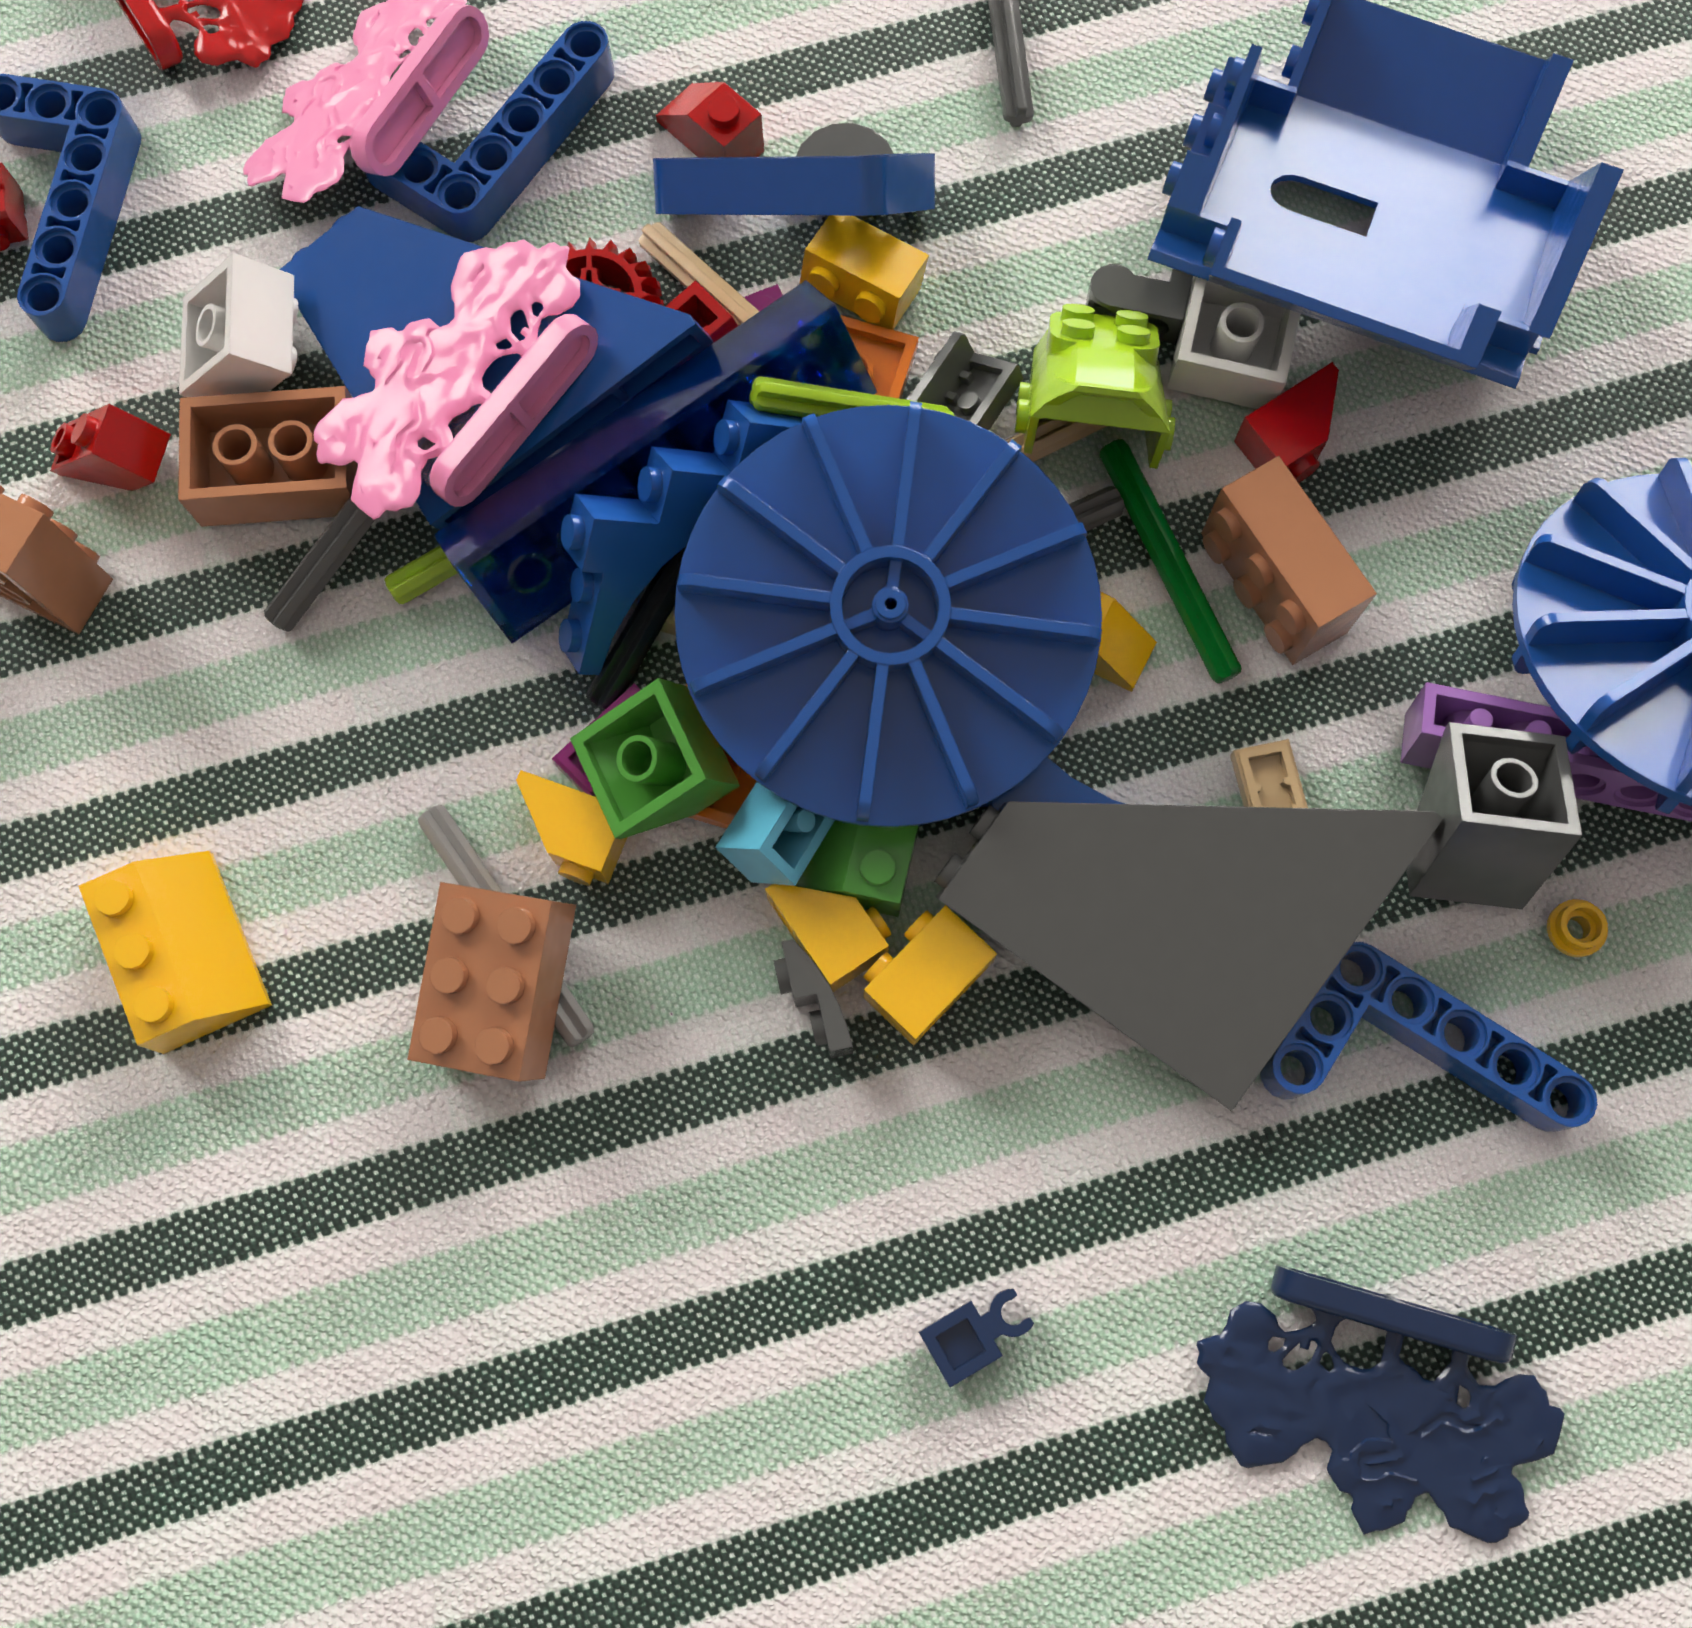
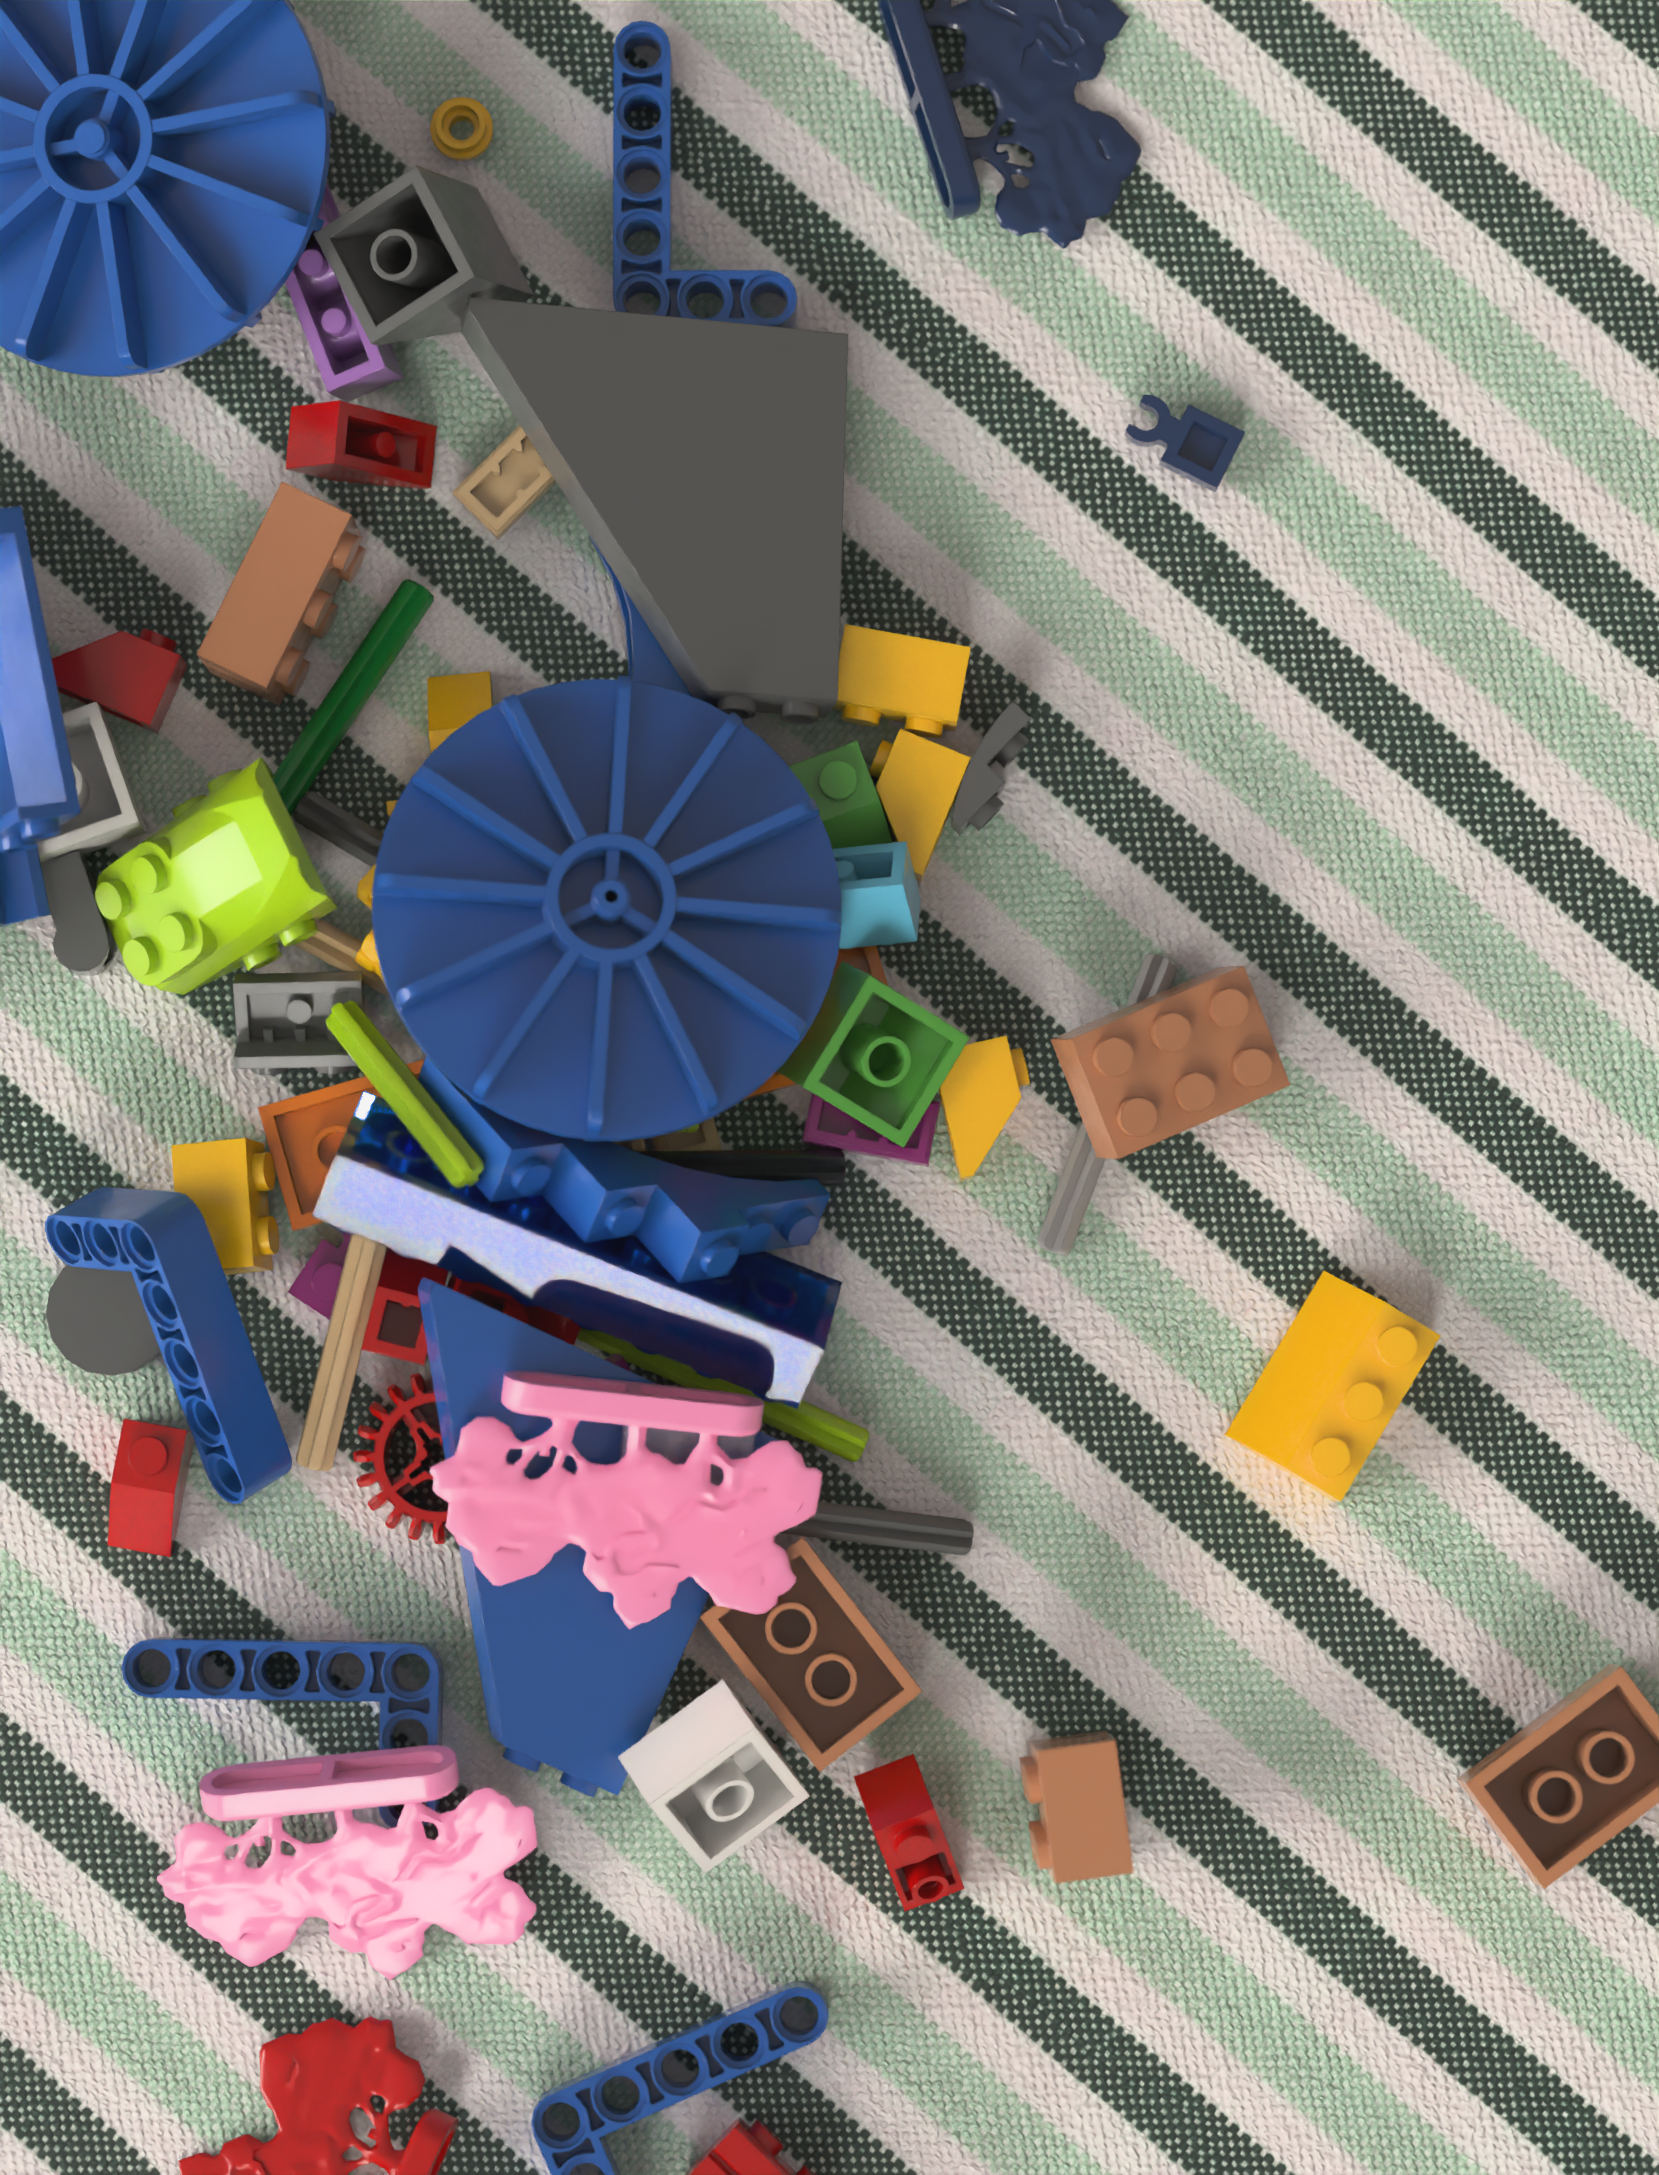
camera: 125 degrees left, 10 degrees up
none -> red slope [285,400,437,489]

